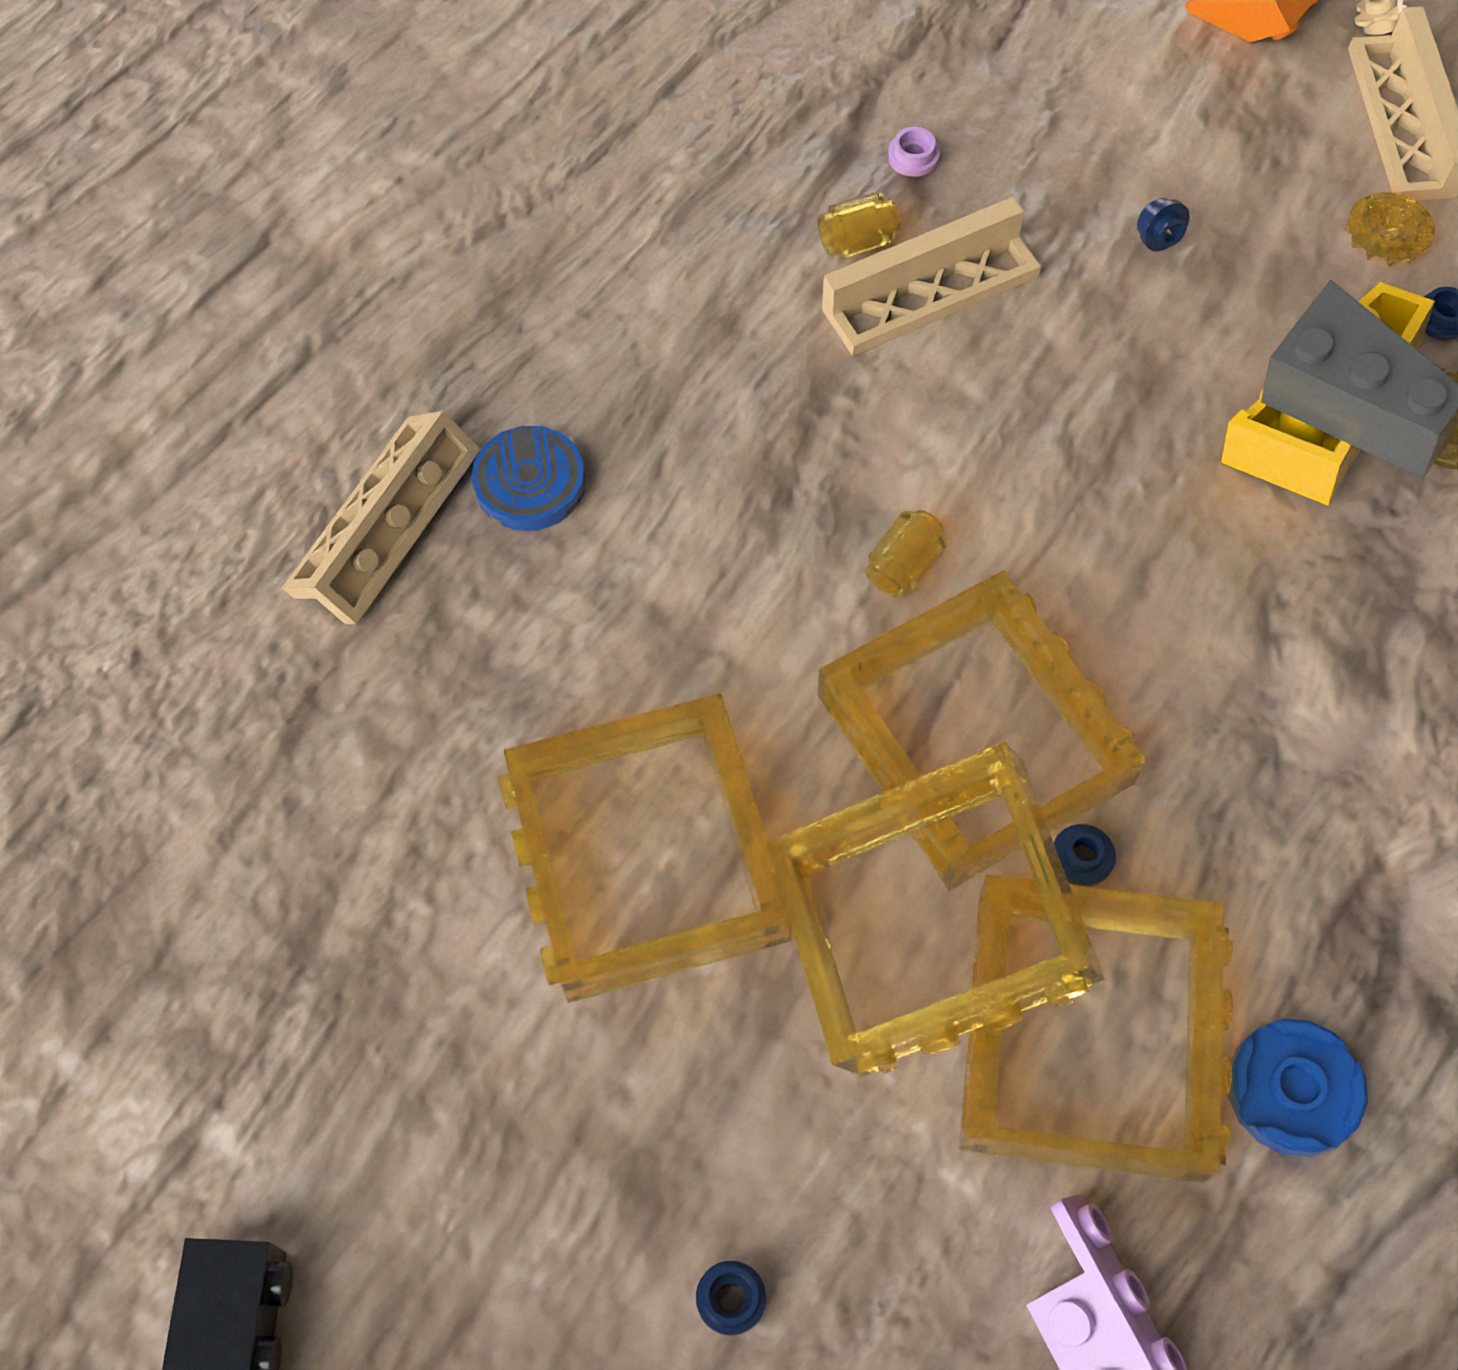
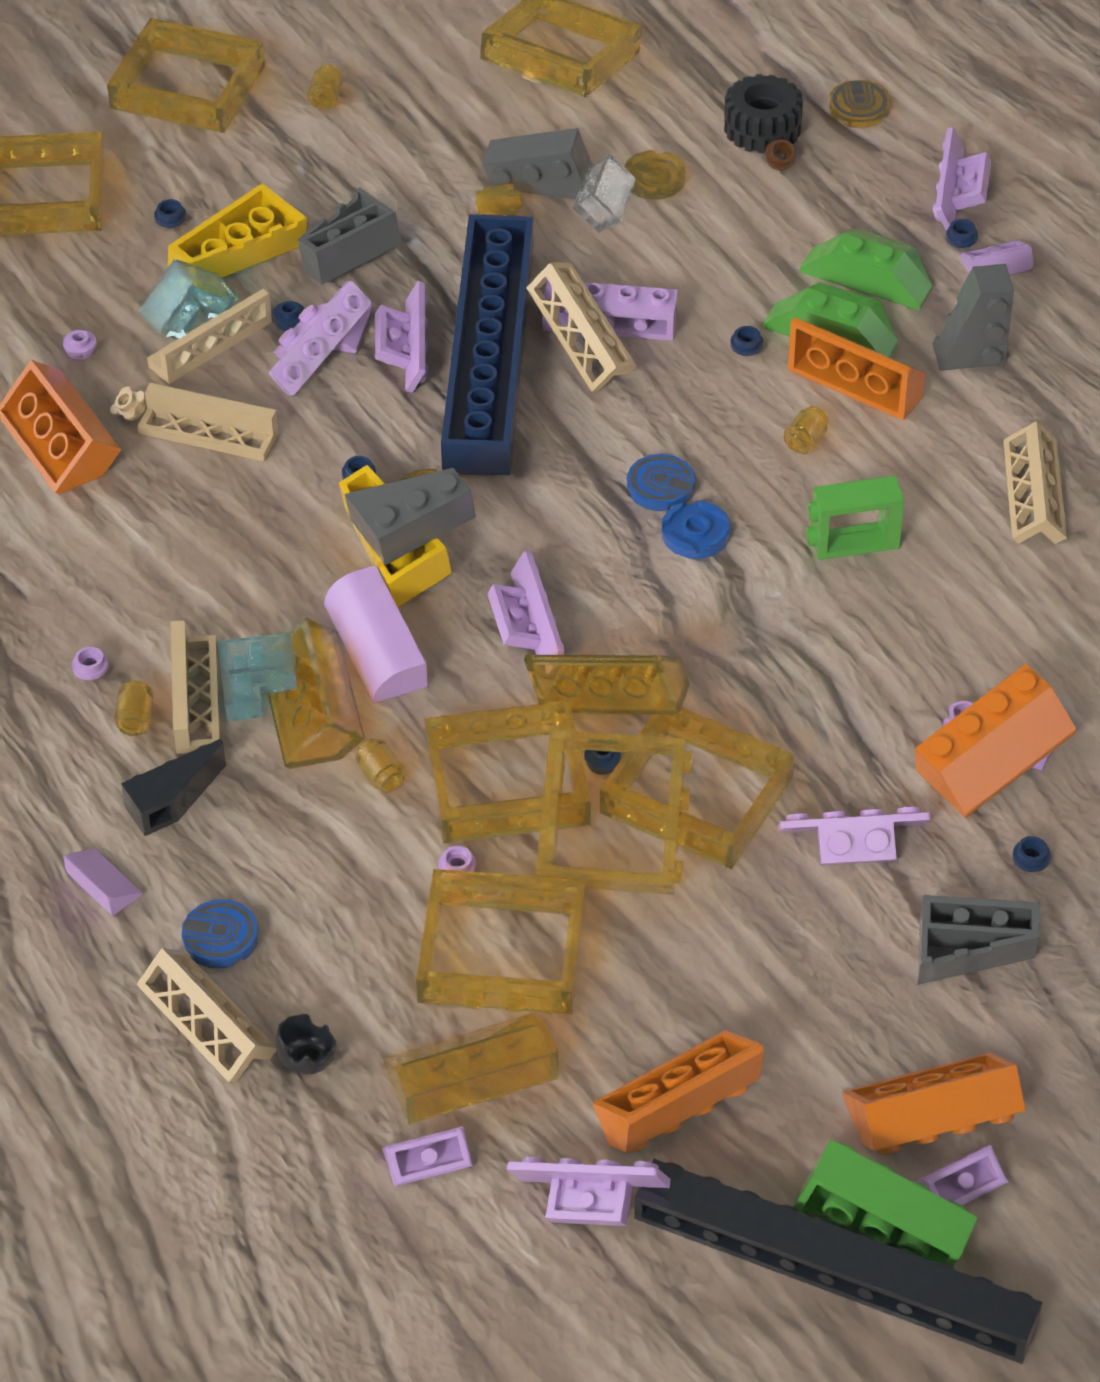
camera: 70 degrees left, 15 degrees down
dark blue plate [696,1261,766,1336] -> none
dark blue plate [1137,198,1190,251] -> none
blue tile [1227,1019,1368,1157] -> none
clear yellow gear [1345,192,1435,267] -> none
none -> lavender slope [63,848,142,916]
none -> black slope [121,739,226,836]
none -> clear light blue brick [217,633,297,721]
none -> clear yellow slope [259,617,365,769]
none -> black hair [276,1014,337,1074]
none -> lavender brick [324,565,427,704]
none -> clear yellow slope [383,1013,559,1125]
none -> lavender slope [383,1127,473,1187]
none -> lavender plate [438,846,476,882]
none -> lavender bracket [487,551,565,675]
none -> lavender bracket [507,1157,671,1226]
none -> clear yellow slope [524,654,690,715]
none -> orange slope [592,1030,764,1153]

